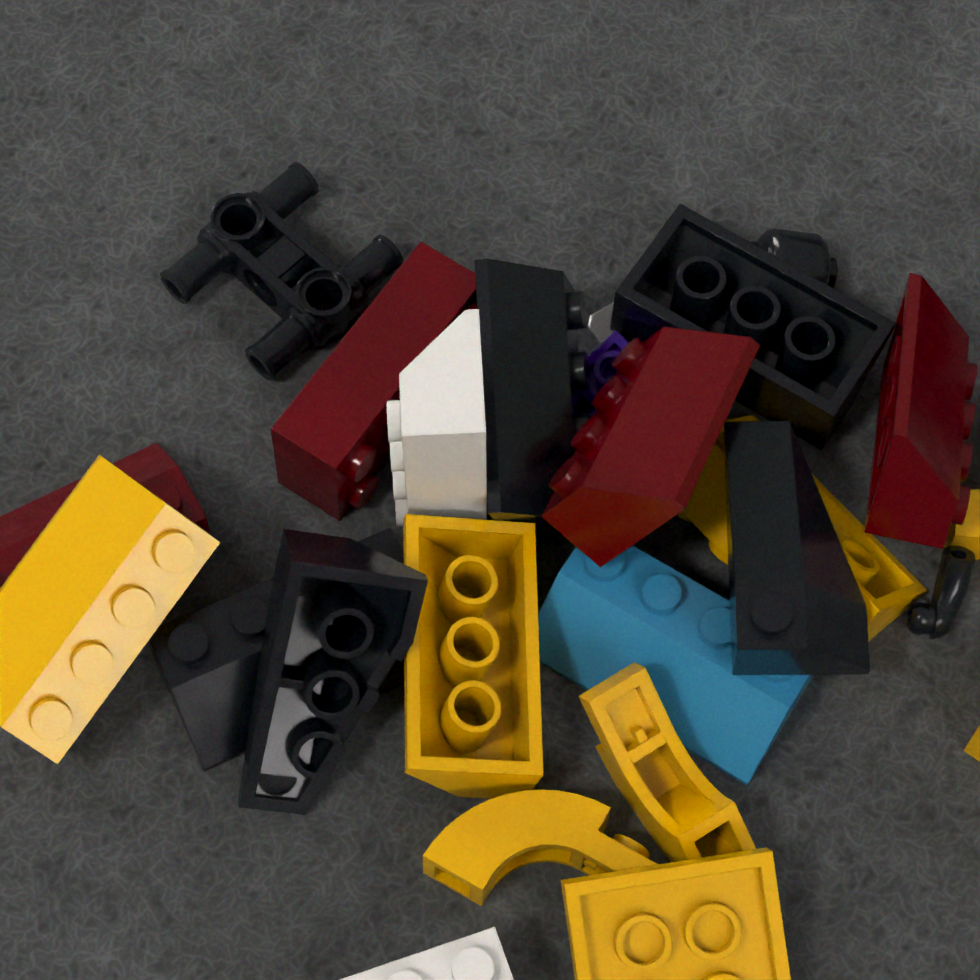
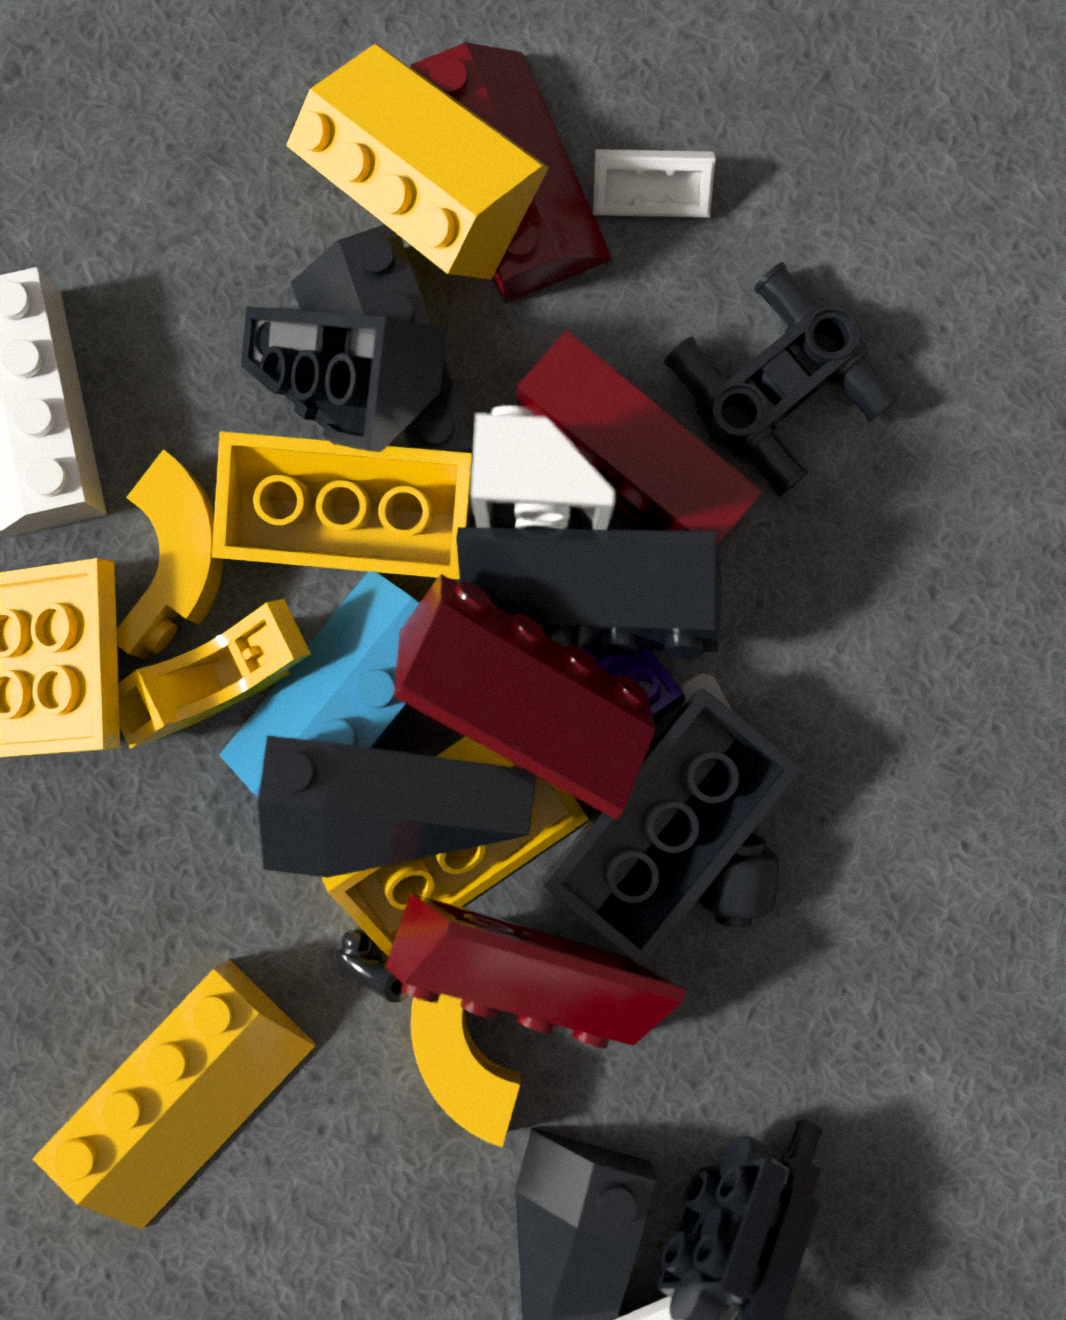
camera: 100 degrees right, 20 degrees up
none -> white plate [593,149,716,217]

